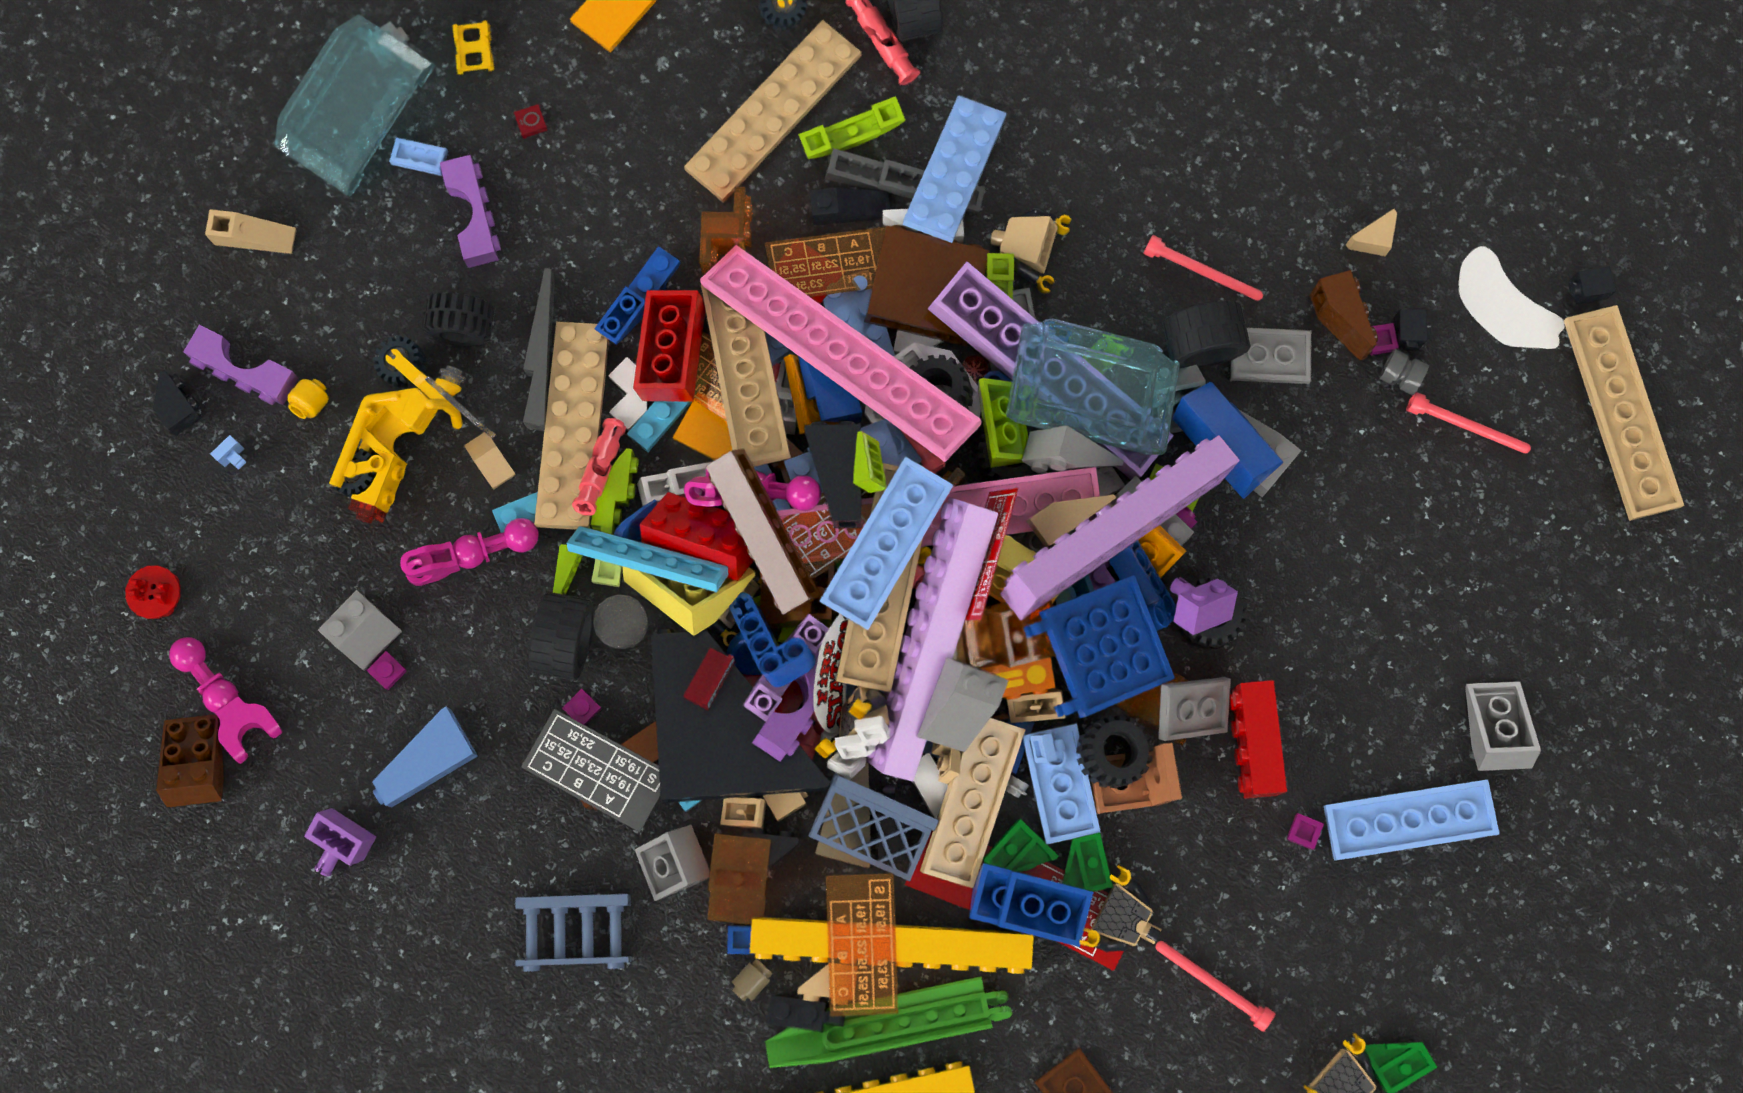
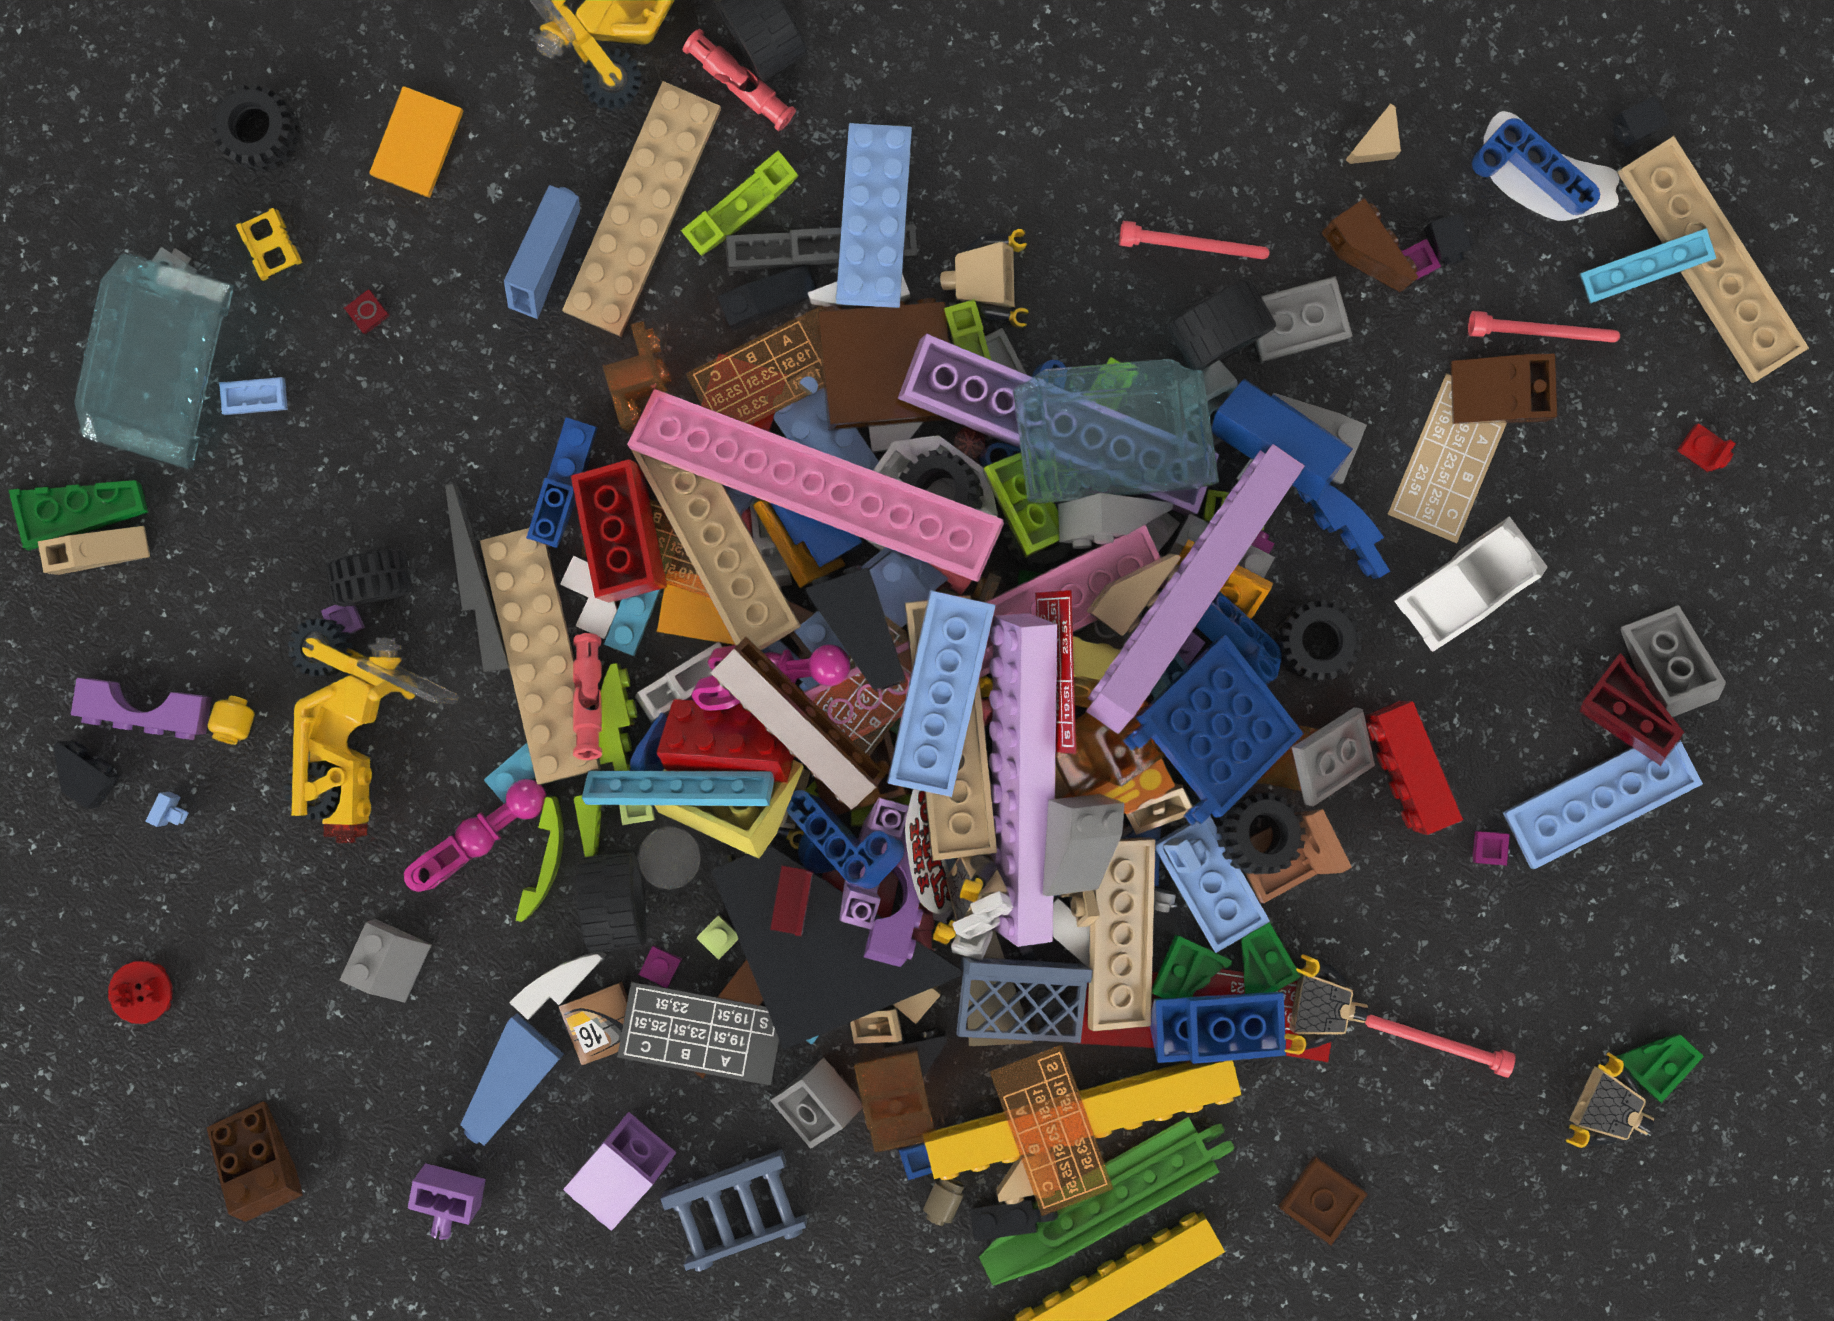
camera: 20 degrees left, 10 degrees up
dark pink piece [169,637,282,764] -> none
magenta plate [367,651,407,690] -> none
medium lavender arch [440,155,501,268] -> none
tan slope [464,431,516,489] -> none
lime slope [853,431,886,493] -> none
medium lavender brick [1170,577,1238,635] -> none
dark grey wheel [1379,348,1429,396] -> none
none -> green wing [9,480,148,551]
none -> medium lavender tile [321,605,365,634]
none -> medium blue slope [504,185,580,319]
none -> white slope [509,952,606,1019]
none -> lime slope [516,796,564,922]
none -> slope [559,982,628,1065]
none -> slope [563,1112,676,1231]
none -> yellowish green plate [697,914,738,960]
none -> blue slope [1296,485,1390,579]
none -> tan sticker [1388,373,1507,543]
none -> white piece [1395,516,1547,652]
none -> reddish brown slope [1451,354,1557,424]
none -> blue beam [1472,118,1600,215]
none -> medium azure plate [1580,228,1716,303]
none -> dark red wedge [1580,653,1684,766]
none -> red bracket [1677,423,1736,472]

